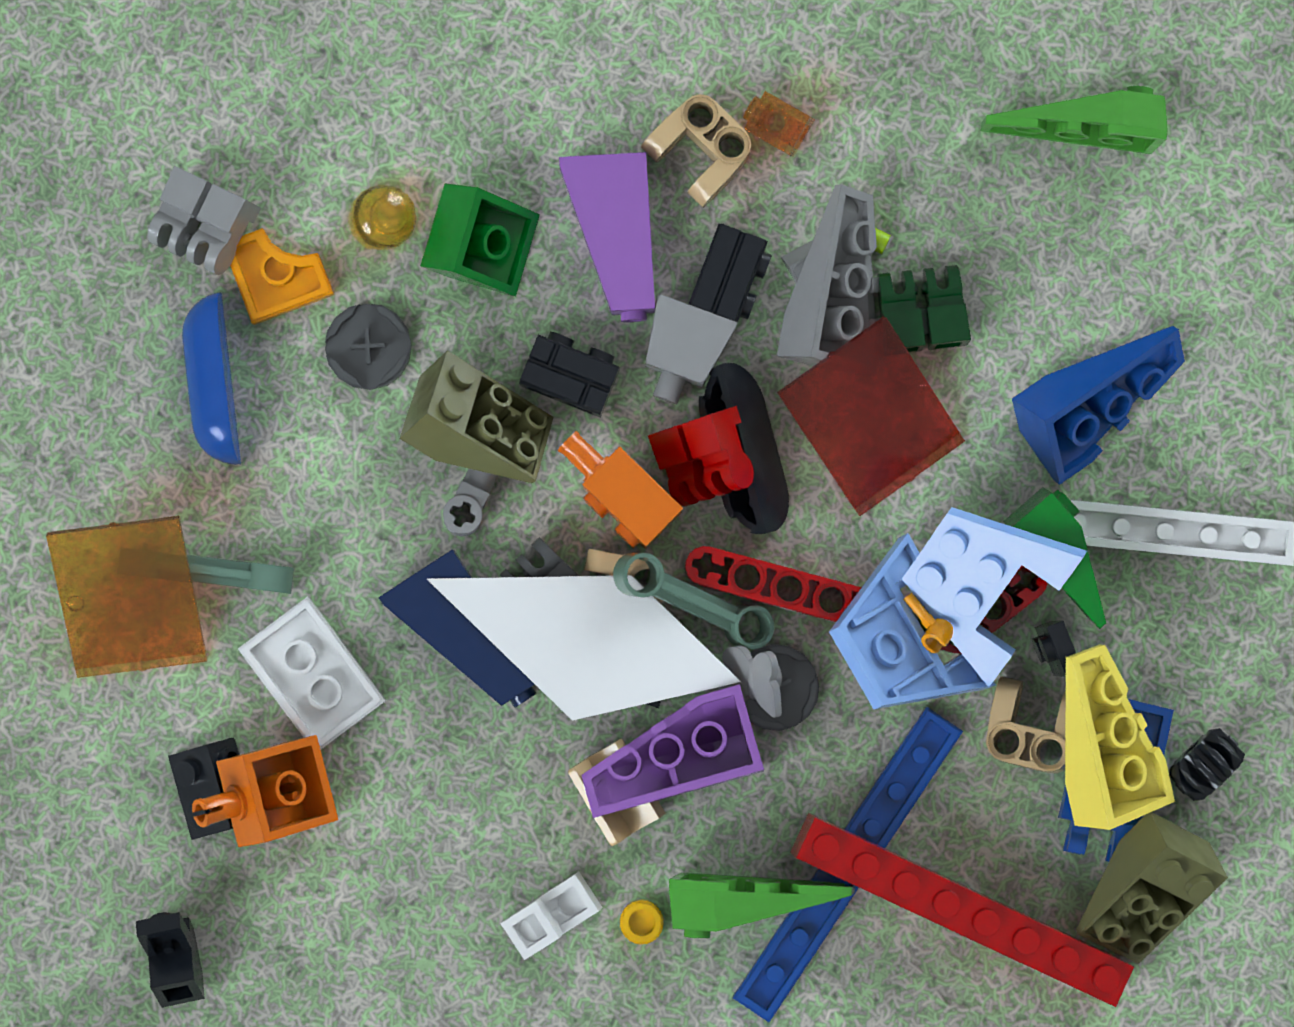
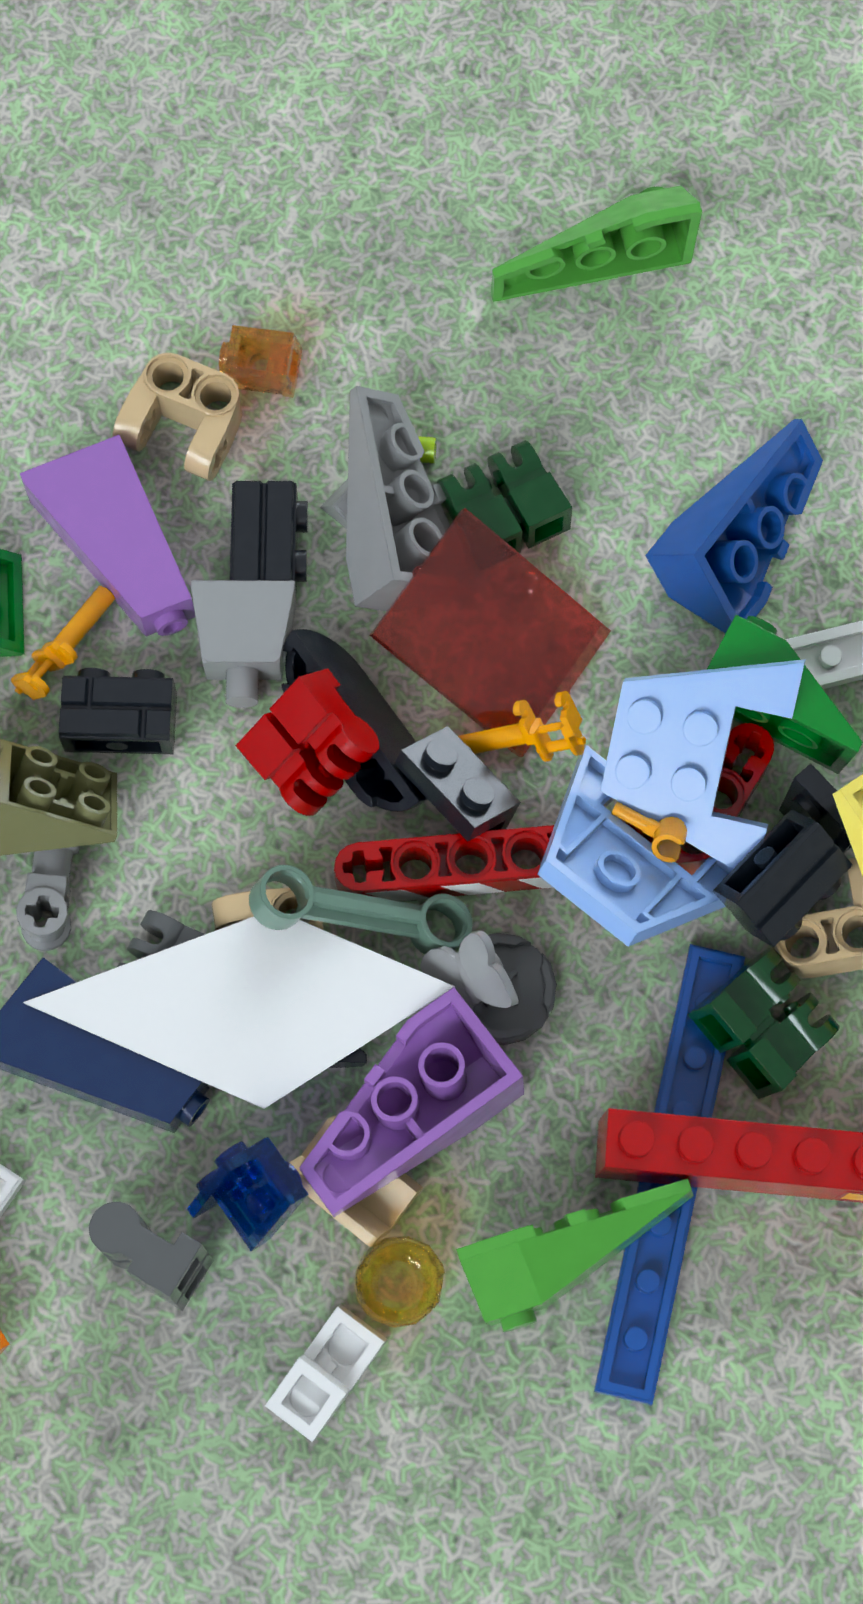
camera: 20 degrees left, 15 degrees down
orange brick [558,431,683,549] -> none
yellow tile [620,899,664,944] -> none
none -> light orange piece [11,586,115,700]
none -> dark grey legs [89,1202,214,1311]
none -> clear blue bracket [187,1137,309,1251]
none -> clear yellow hair [354,1236,445,1328]
none -> bracket [395,726,521,842]
none -> light orange piece [458,691,586,762]
none -> dark green legs [687,947,840,1099]
none -> black brick [713,809,853,948]

